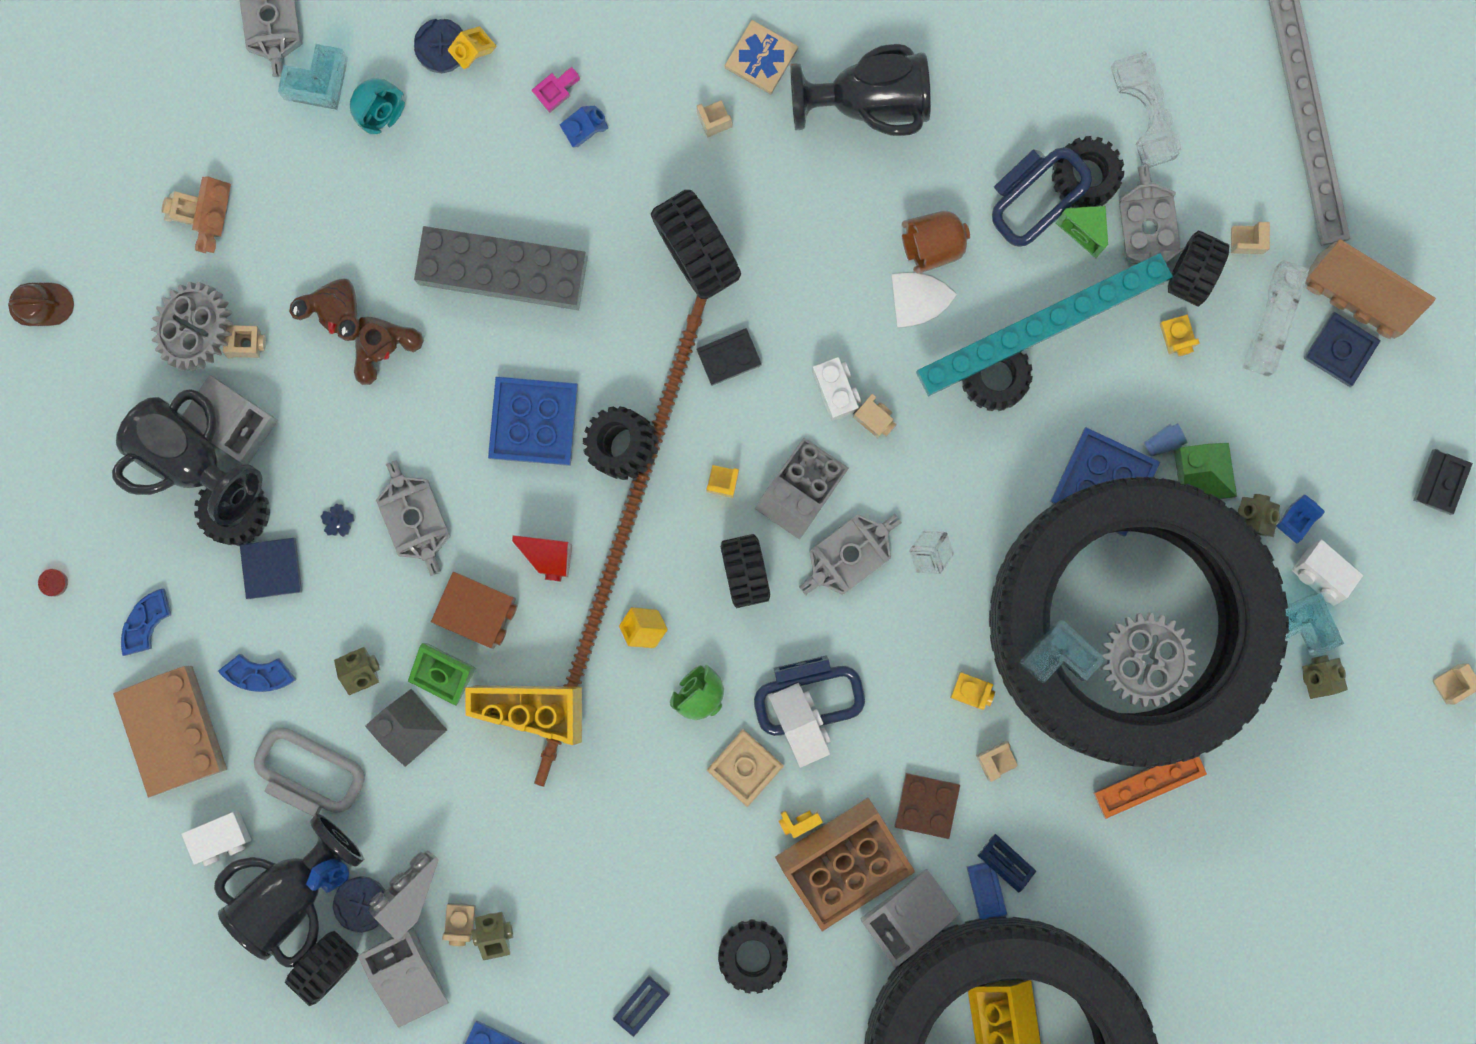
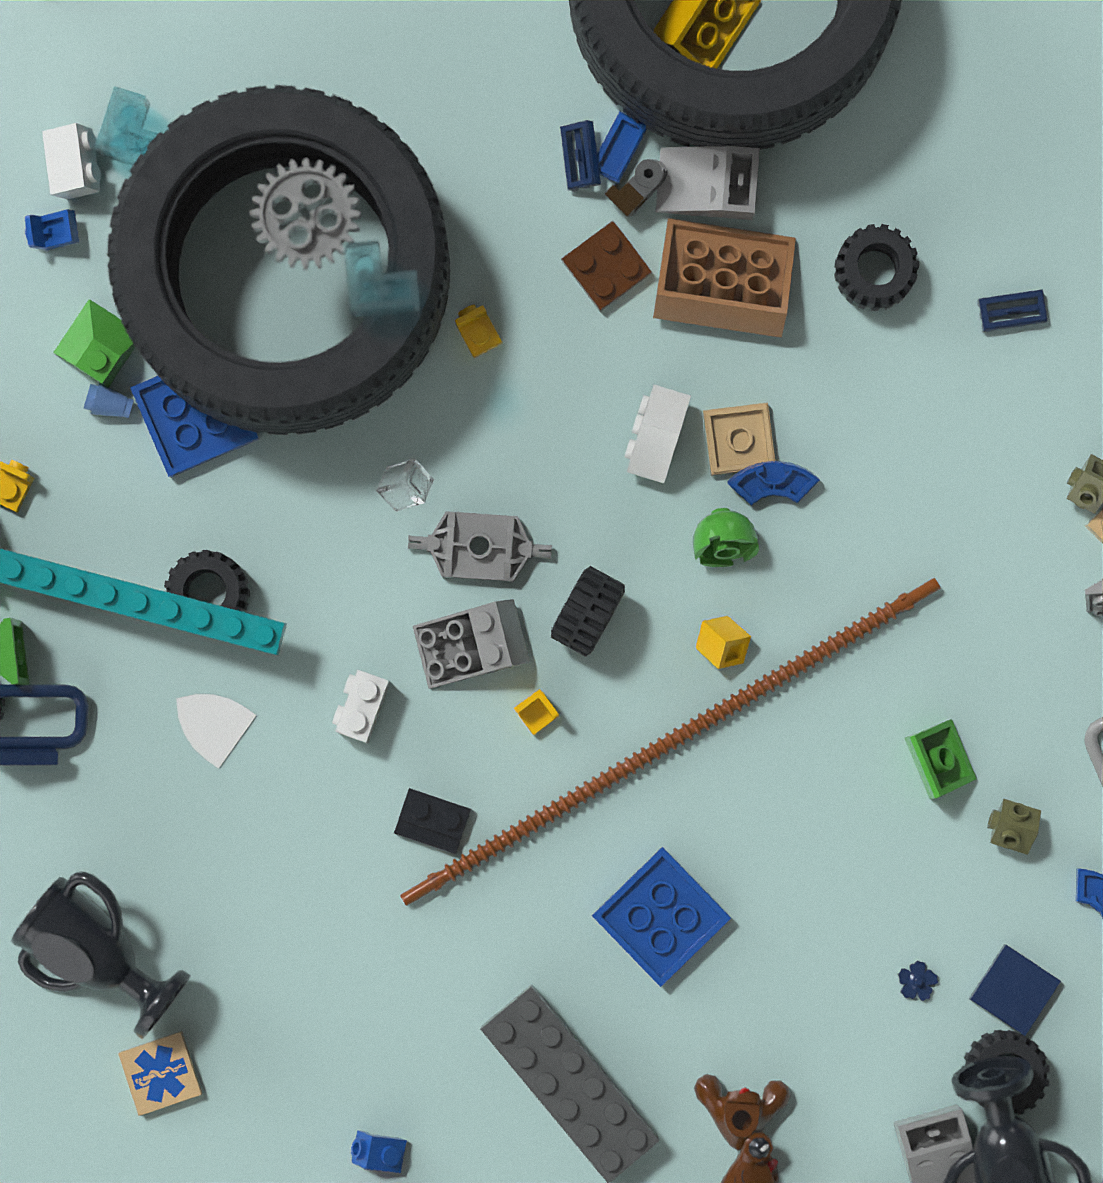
camera: 140 degrees left, 0 degrees up
dark grey slope [365,689,447,767] -> none
light grey plate [376,460,451,576] -> none
dark orange panel [431,572,518,649] -> none
yellow wedge [465,685,582,745] -> none
red slope [512,535,572,582] -> none
black tyre [582,406,659,480] -> none
black tyre [651,190,741,299] -> none
tan panel [696,100,732,138] -> none
dark blue bar [754,655,865,736] -> none
yellow bracket [779,810,823,838] -> none
tan brick [853,394,897,438] -> none
dark orange cylinder [902,211,970,274] -> none
tan panel [976,741,1017,782] -> none
orange plate [1093,757,1207,819] -> none
olive brick [1238,494,1280,537] -> none
olive brick [1302,655,1348,699] -> none
none -> leg [605,159,667,217]
none -> blue tile [727,461,820,506]

